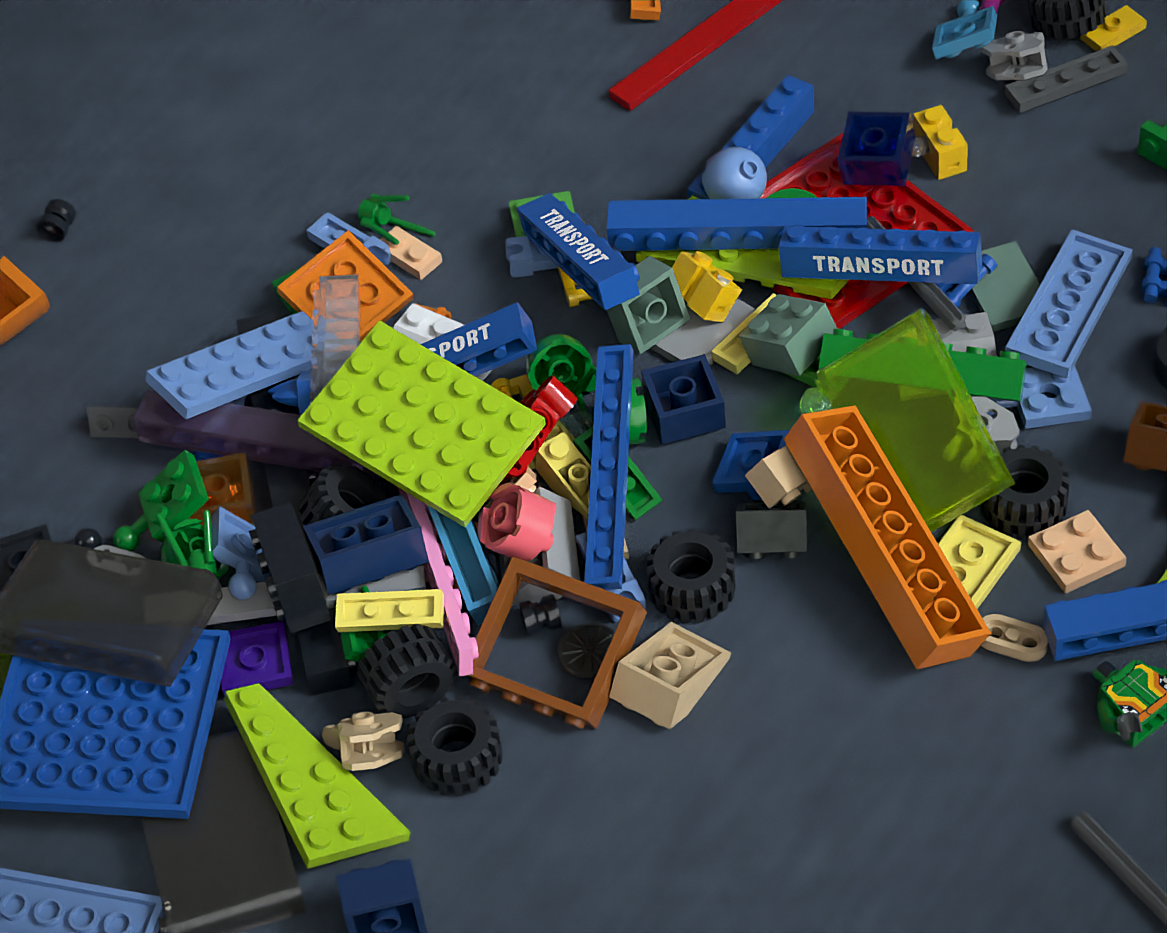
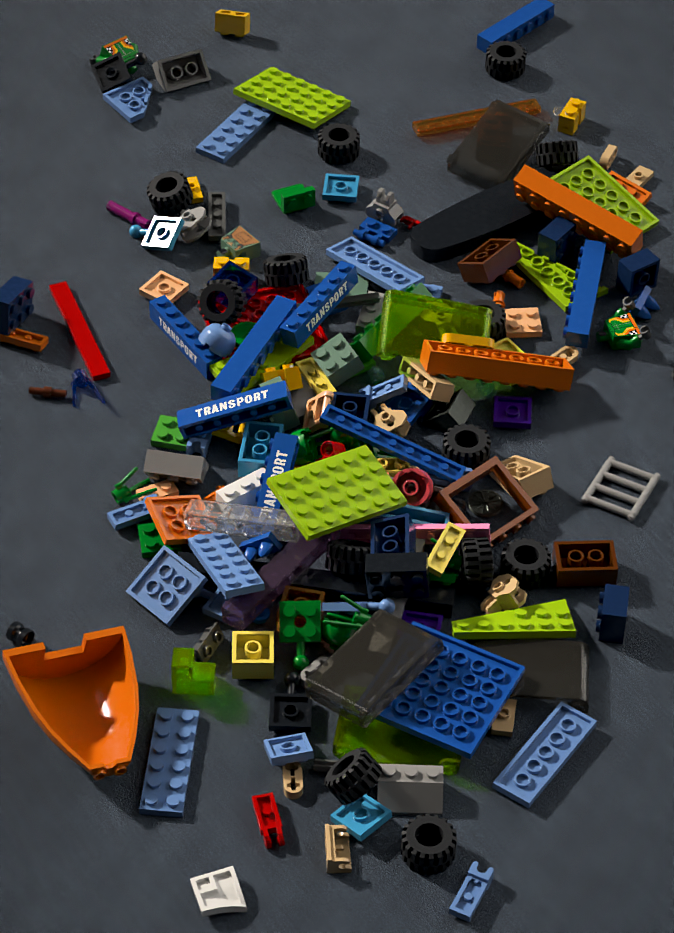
camera: 75 degrees left, 5 degrees down
none -> copper bar [29,386,67,398]
none -> clear blue plant [71,369,106,407]
none -> medium blue plate [126,545,208,627]
none -> light nougat plate [139,270,189,303]
none -> light grey slope [143,449,209,485]
none -> clear neon green brick [171,647,216,696]
none -> black tyre [197,279,247,325]
none -> torso [217,226,261,260]
none -> light yellow brick [232,631,274,679]
none -> dark azure brick [238,421,284,477]
none -> black tyre [263,253,309,287]
none -> light nougat plate [302,390,334,434]
none -> medium blue plate [359,374,408,409]
none -> tan hinge [370,403,411,438]
none -> yellow beam [442,333,494,349]
none -> tan plate [491,699,517,737]
none -> orange pin [493,290,505,308]
none -> dark purple plate [493,396,532,429]
none -> reddish brown brick [552,540,618,587]
none -> light grey bar [581,456,661,522]

